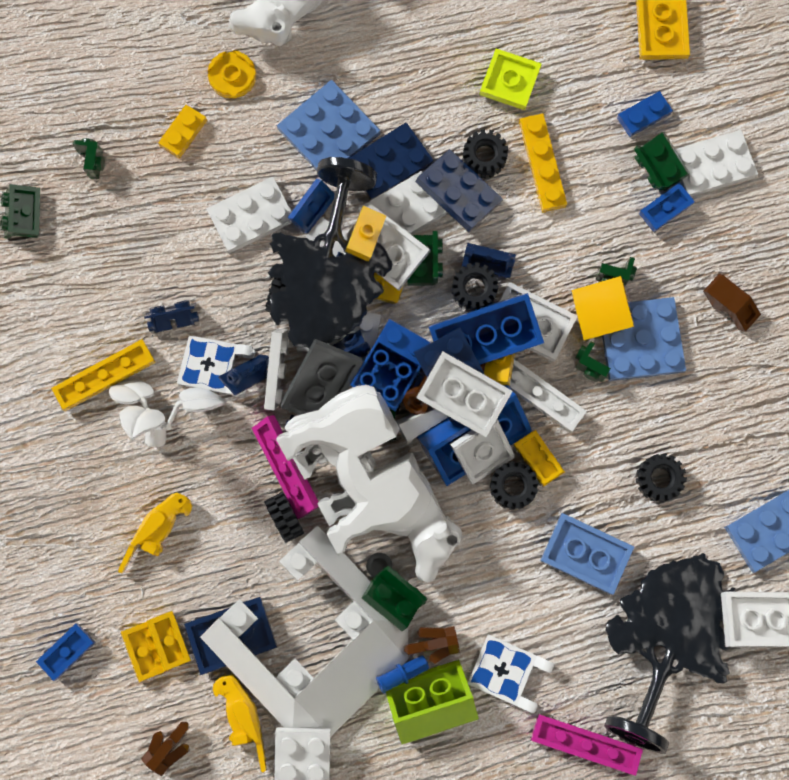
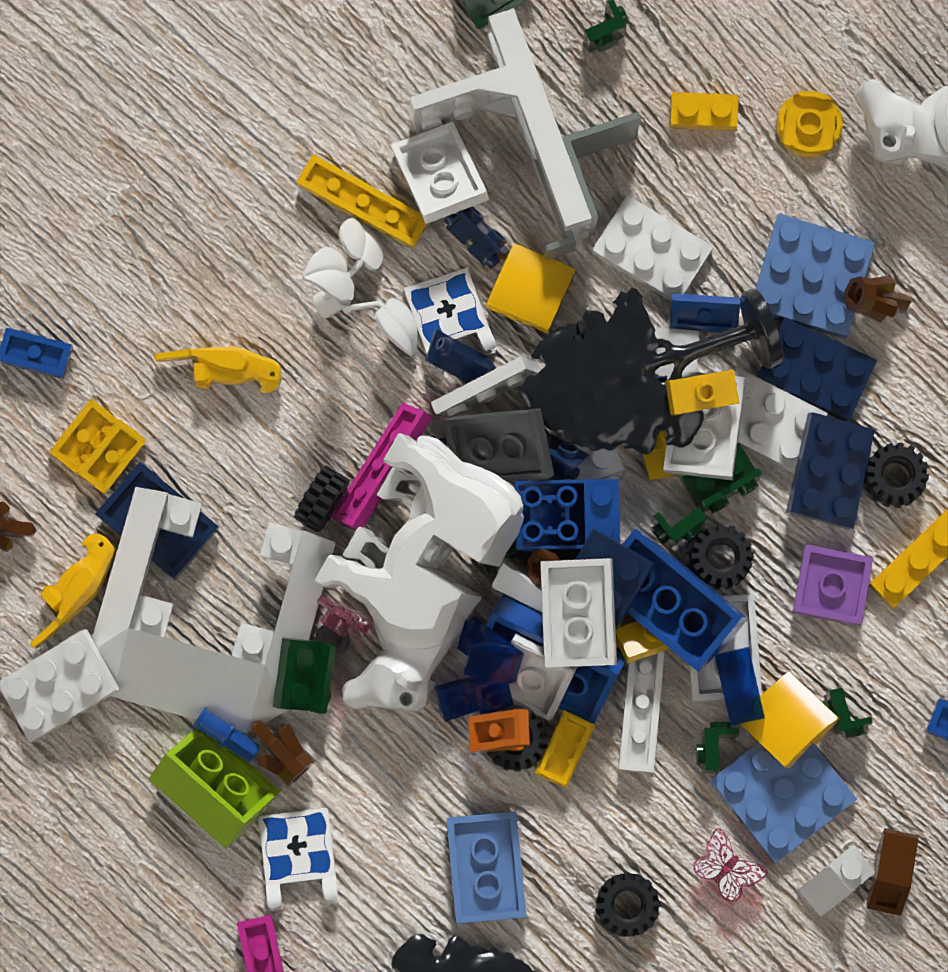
camera: 55 degrees right, 0 degrees up
dark blue hinge [462,243,516,278] -> none
none -> clear pink animal [316,595,372,637]
none -> white plate [391,121,489,224]
none -> white piece [410,8,641,260]
none -> clear blue slope [434,673,514,722]
none -> clear blue slope [457,617,524,684]
none -> orange slope [468,709,530,752]
none -> yellow slope [485,243,576,333]
none -> dark green bracket [651,507,707,548]
none -> animal [693,828,768,902]
none -> clear blue slope [715,646,765,726]
none -> medium lavender plate [792,544,873,627]
none -> white slope [798,845,876,917]
none -> reddish brown rock [845,275,912,323]

